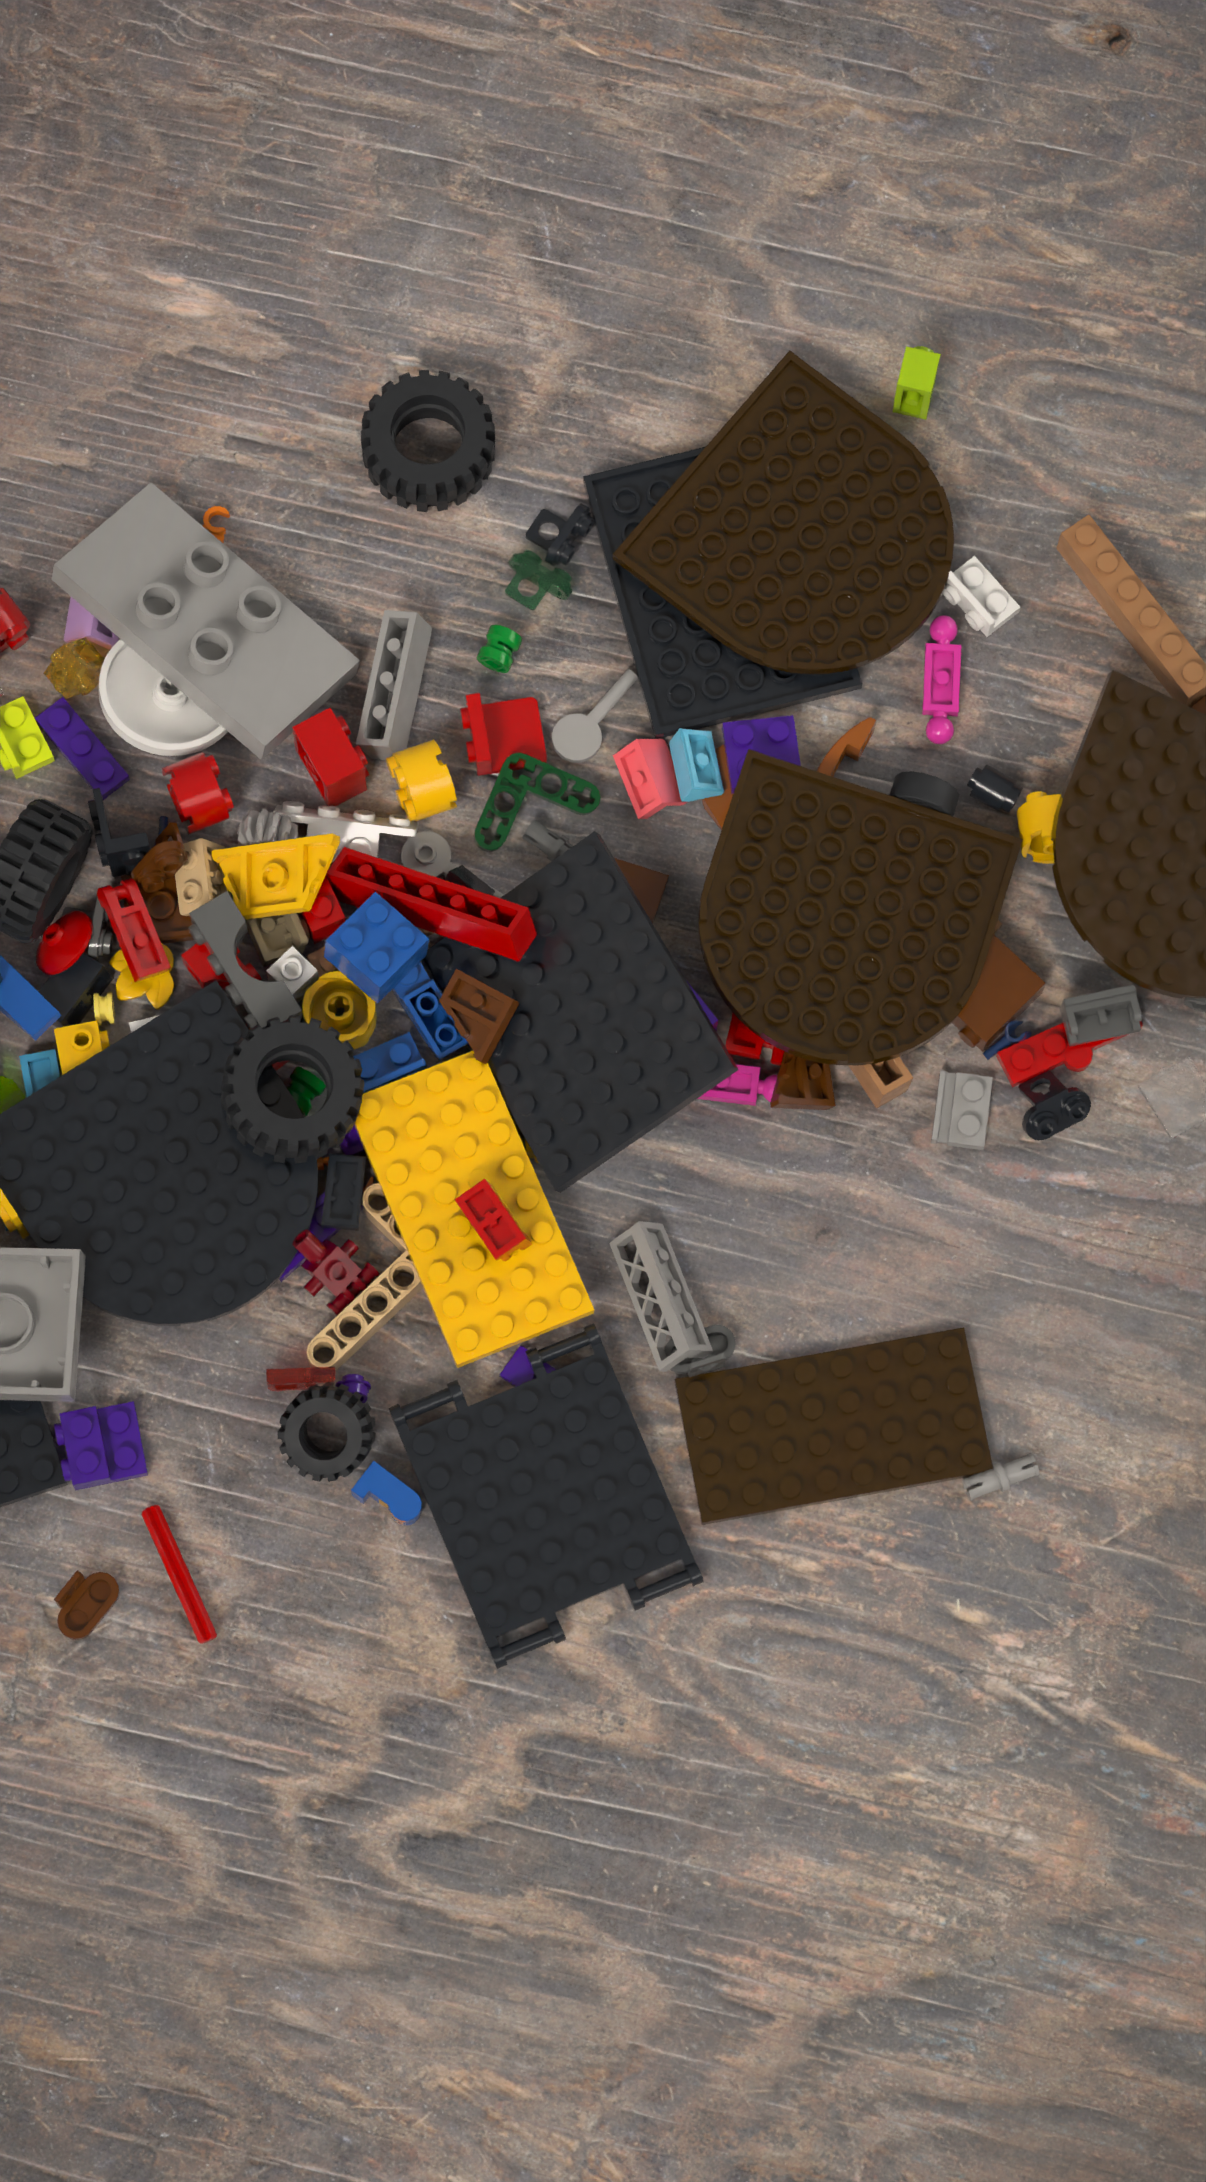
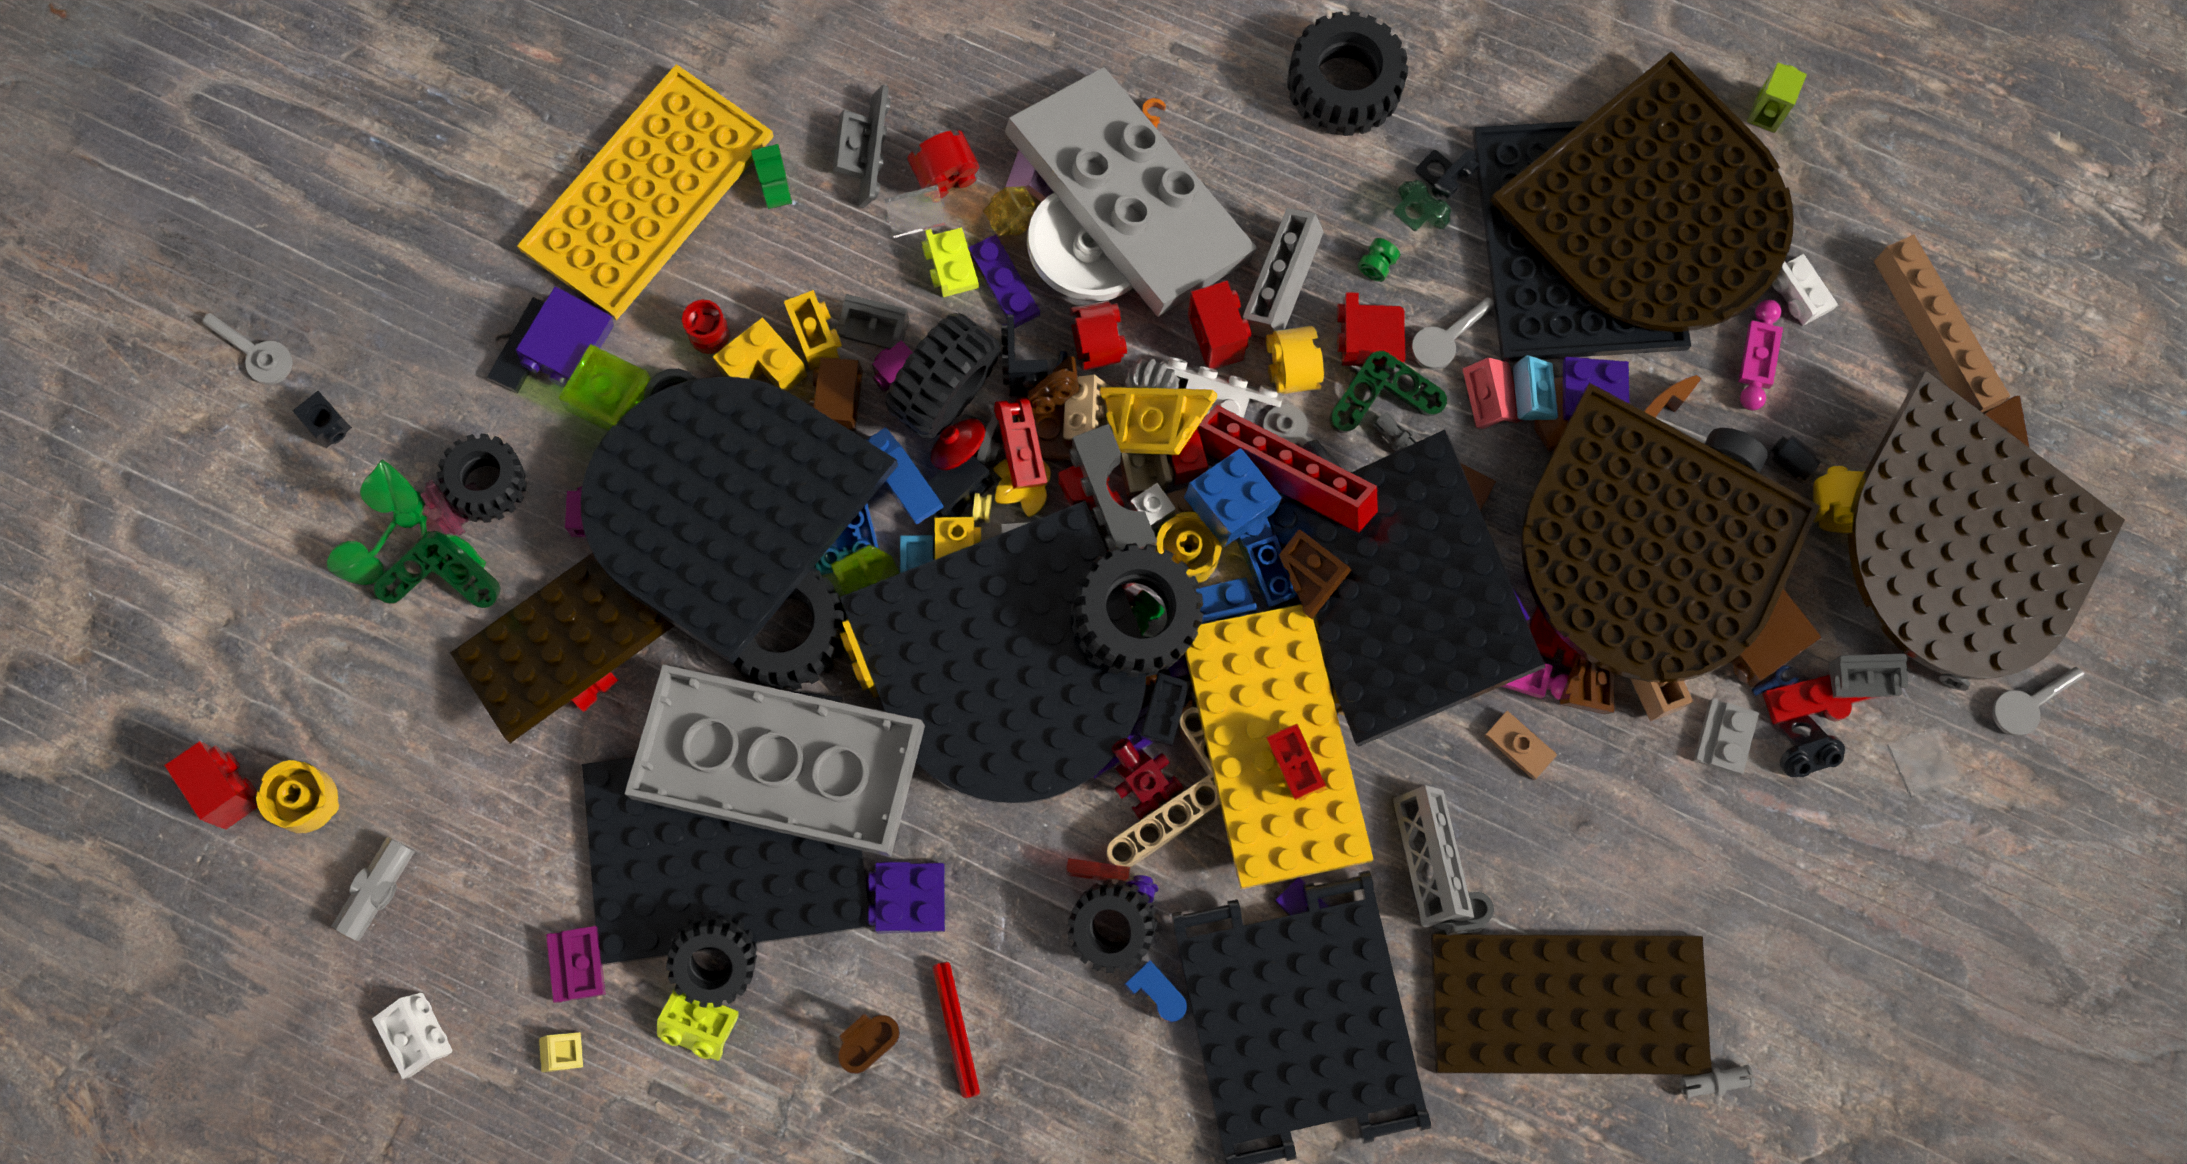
camera: 10 degrees right, 0 degrees up
none -> medium nougat plate [1484,710,1557,780]

